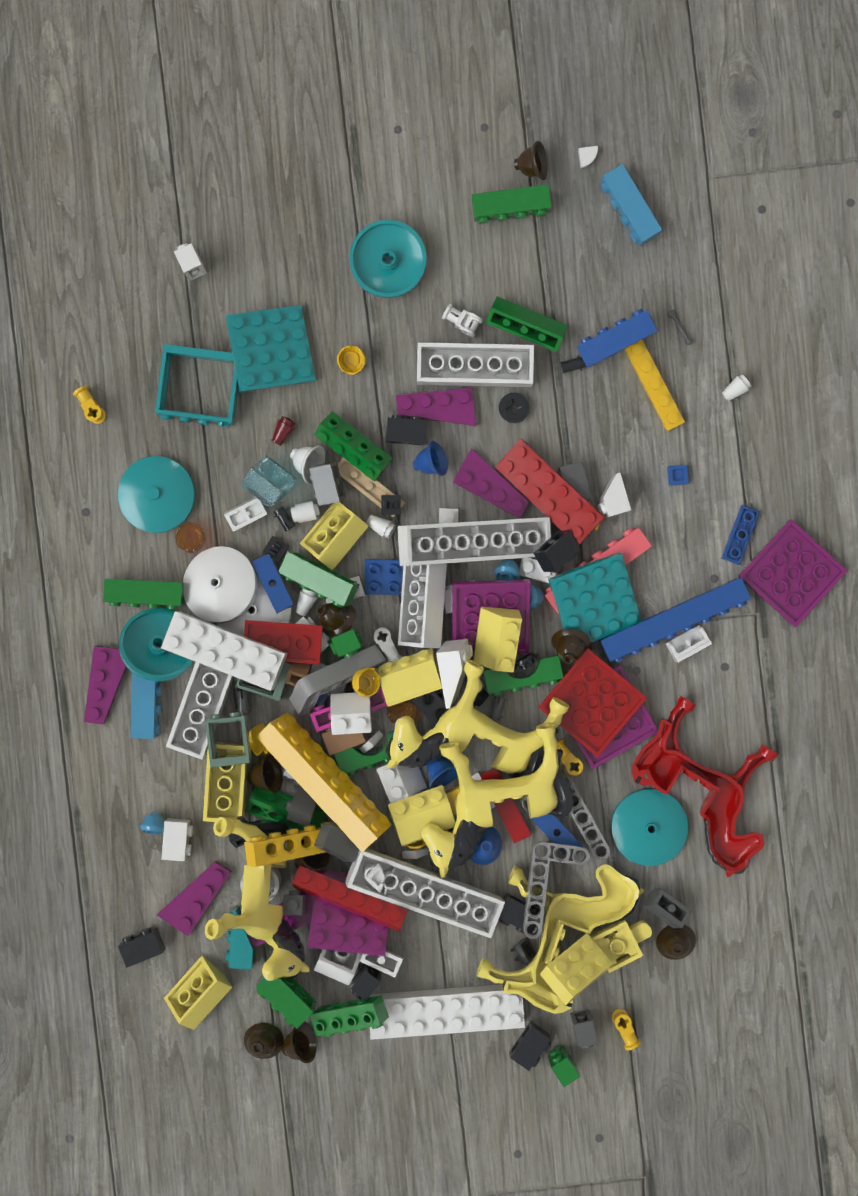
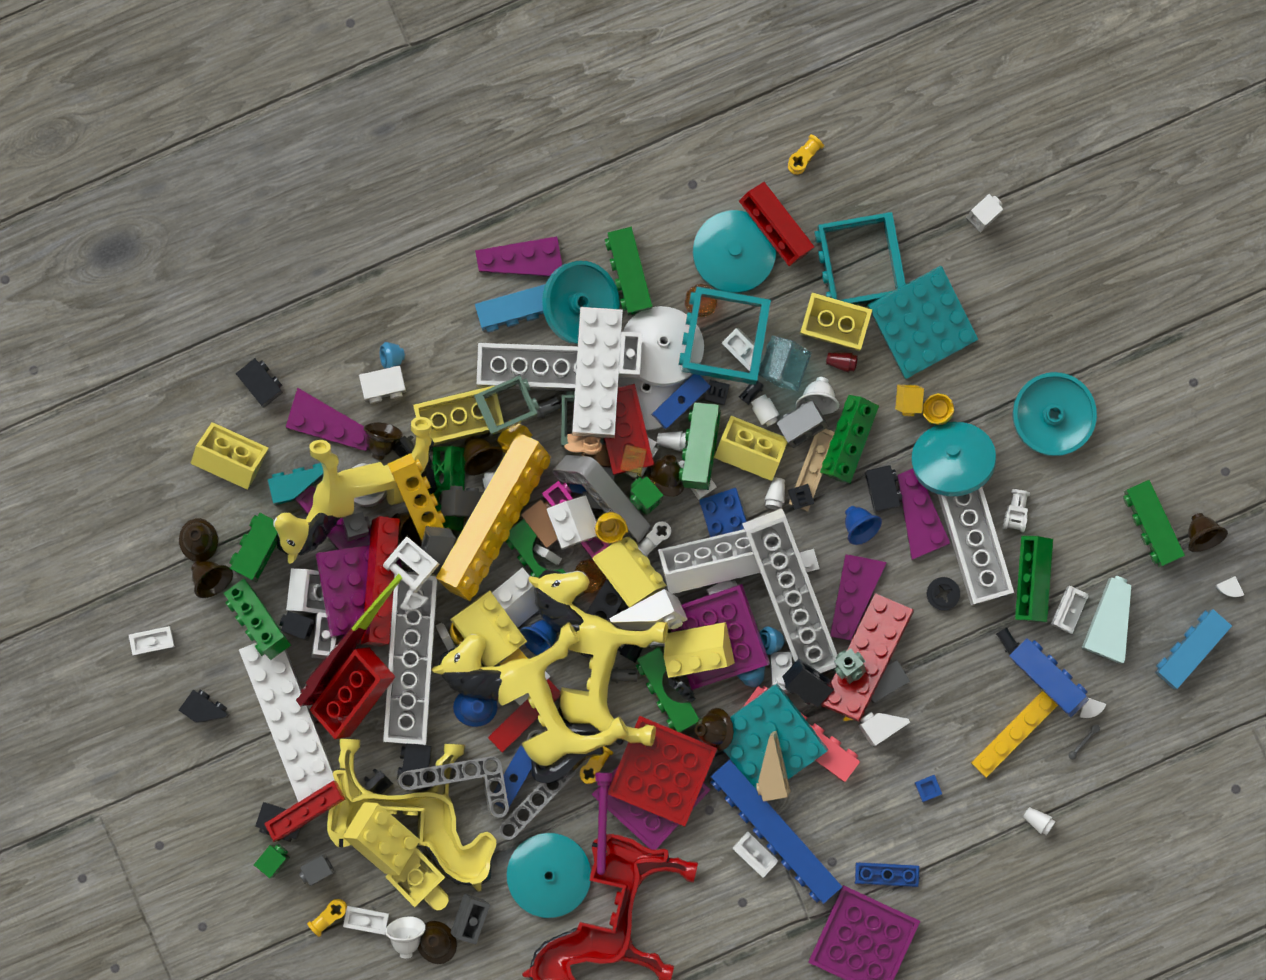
camera: 65 degrees right, 5 degrees down
none -> white plate [129,626,175,656]
none -> black slope [179,689,230,723]
none -> red tile [264,781,346,842]
none -> dark red plate [296,574,402,707]
none -> red brick [309,647,395,740]
none -> white plate [343,906,389,935]
none -> dark brown hat [364,422,402,460]
none -> white plate [383,537,440,593]
none -> white hat [385,917,425,959]
none -> light nougat plate [564,434,602,455]
none -> magenta piece [595,773,612,875]
none -> white brick [619,332,643,378]
none -> clear yellow panel [621,445,647,476]
none -> teal window [678,287,771,385]
none -> red brick [739,182,815,266]
none -> tan slope [756,731,791,802]
none -> light yellow slope [800,293,872,351]
none -> sand green brick [834,648,866,684]
none -> yellow brick [895,384,924,416]
none -> teal dish [912,422,996,496]
none -> white hinge [1051,586,1088,634]
none -> white tile [1079,698,1106,718]
none -> light aqua slope [1082,576,1131,664]

